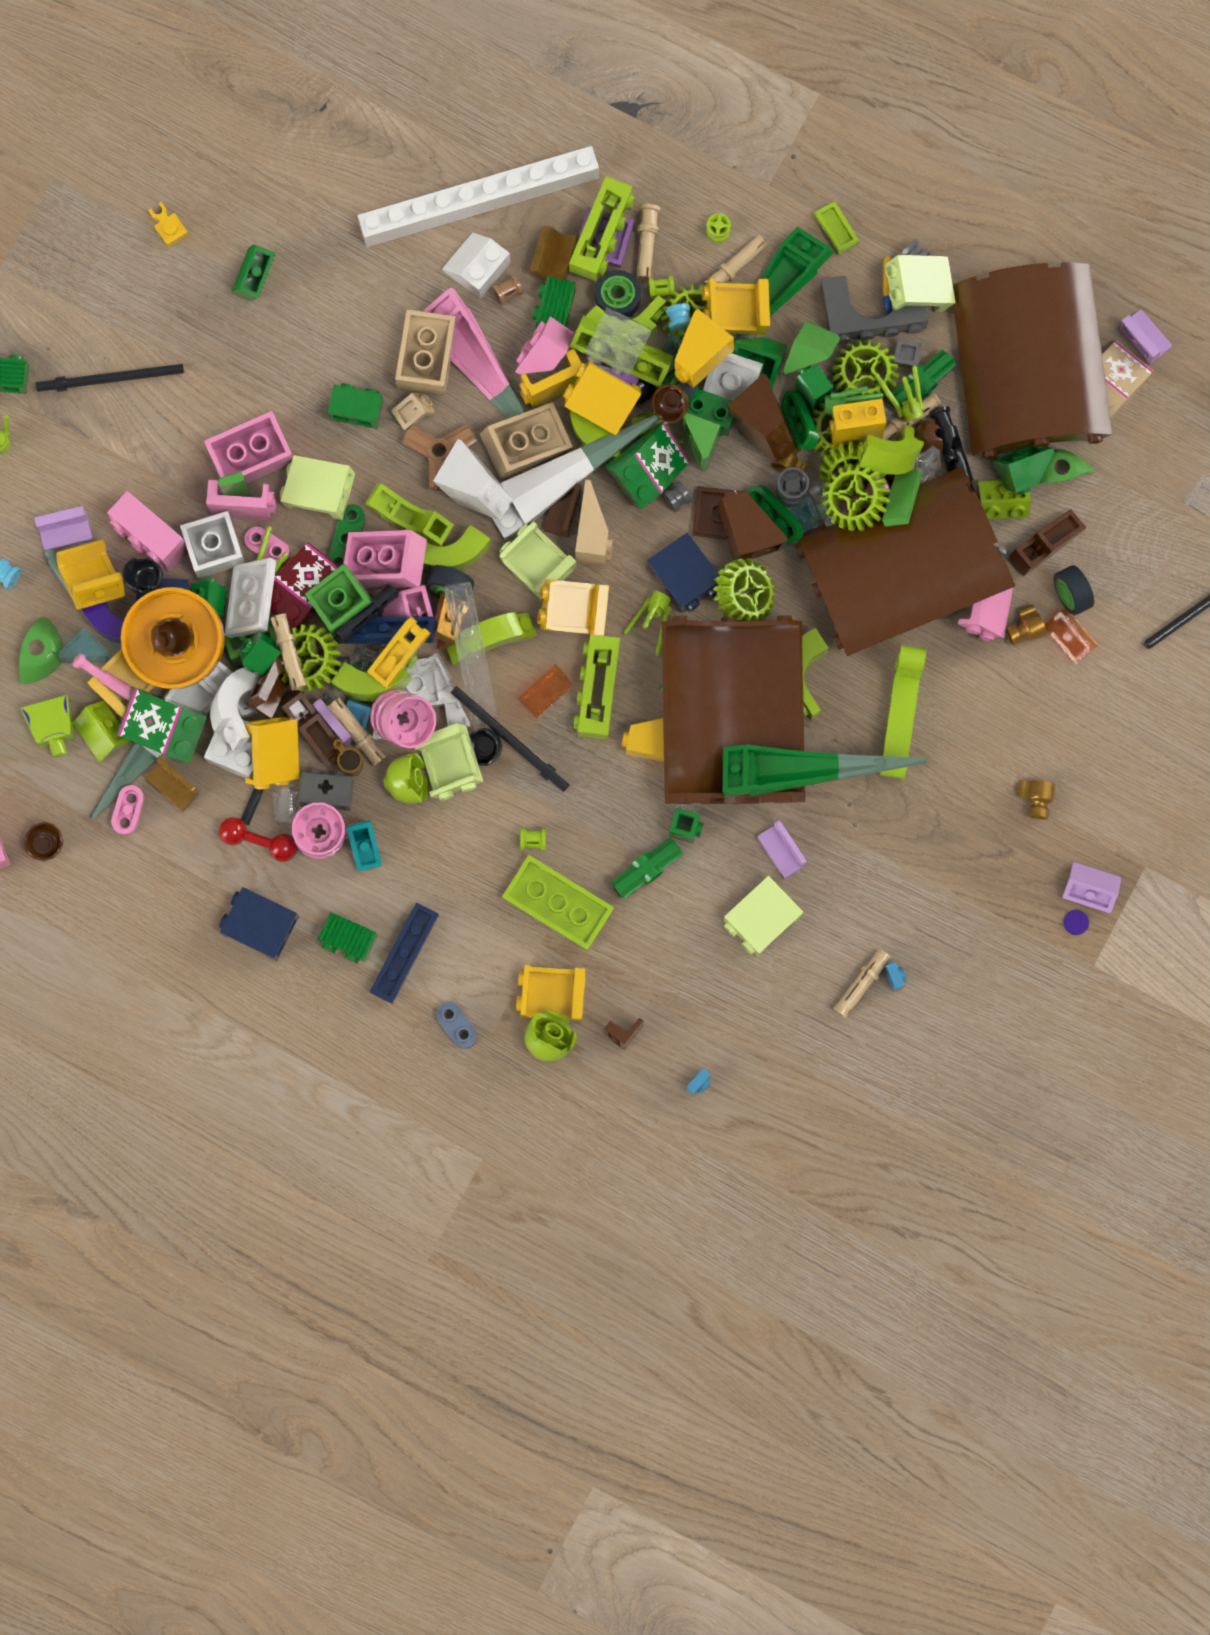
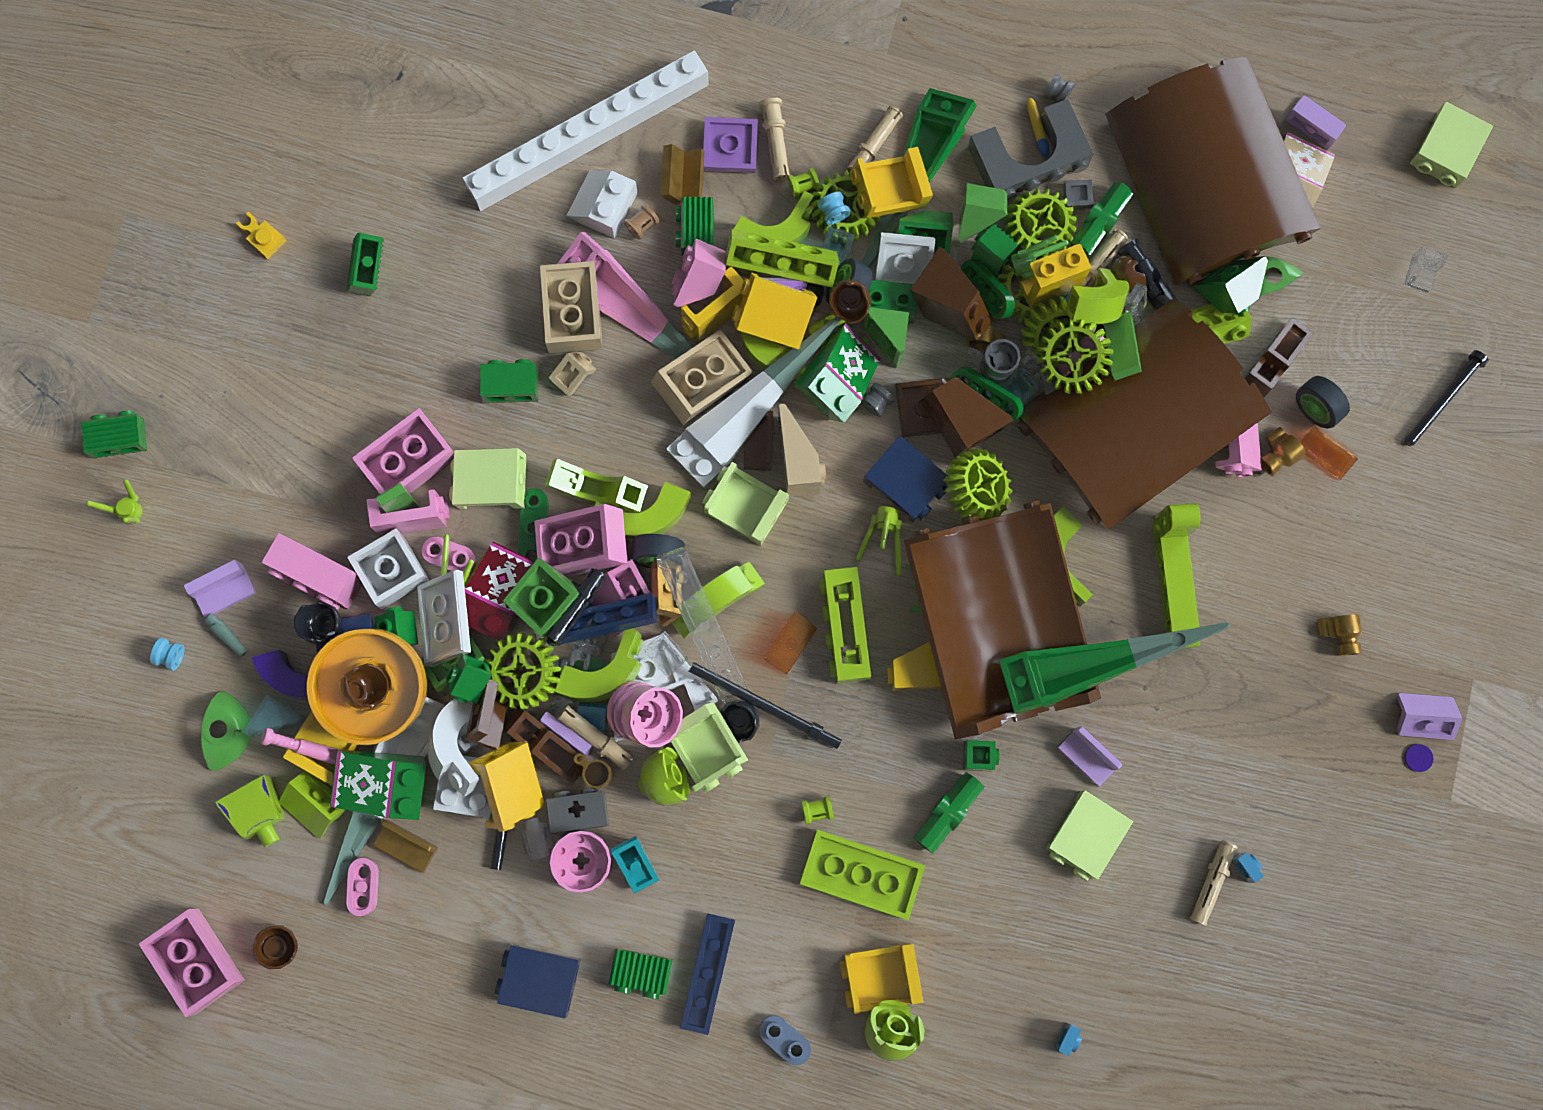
camera: 20 degrees left, 0 degrees up
black bar [36,364,184,392] -> none
yellow panel [56,540,125,610] -> none
red piece [218,817,298,862] -> none
tan pin [271,614,307,691] -> none
yellow plate [367,617,431,688] -> none
medium nougat piece [402,424,477,491] -> none
white slope [433,439,513,521] -> none
panel [537,579,609,636] -> none
lime brick [569,176,636,282] -> none
clear plate [585,307,652,376] -> none
wheel [595,270,641,320] -> none
reddish brown panel [604,1018,644,1050] -> none
yellow slope [675,309,734,388] -> none
lime wheel [706,213,731,243] -> none
lime tile [814,201,860,255] -> none
lime plant [874,365,924,422] -> none
yellowish green panel [885,255,956,312] -> none

